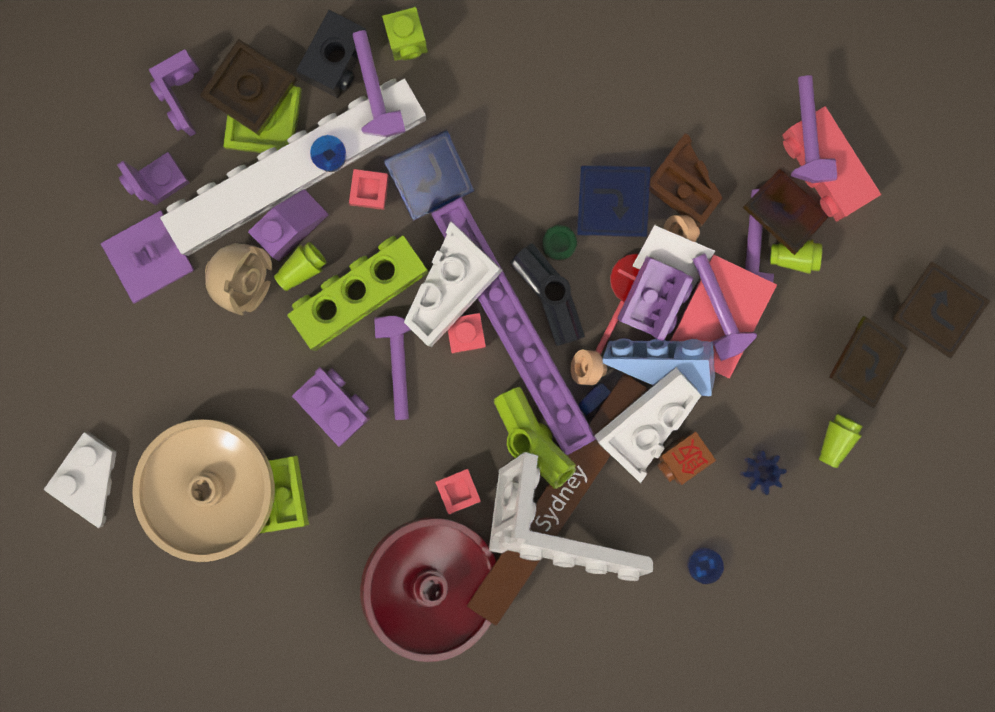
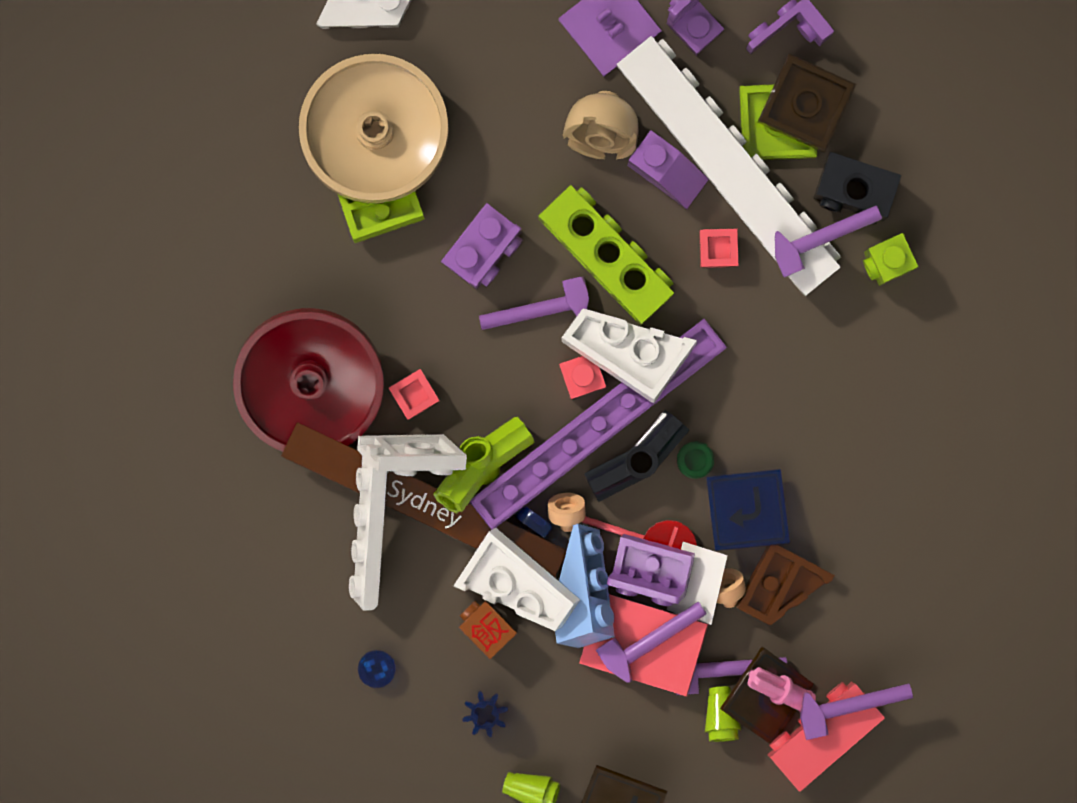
camera: 80 degrees right, 0 degrees up
lime cone [274,242,327,291] -> none
clear blue tile [310,135,347,172] -> none
clear blue piece [384,130,475,221] -> none
none -> bright pink axle [747,667,816,713]

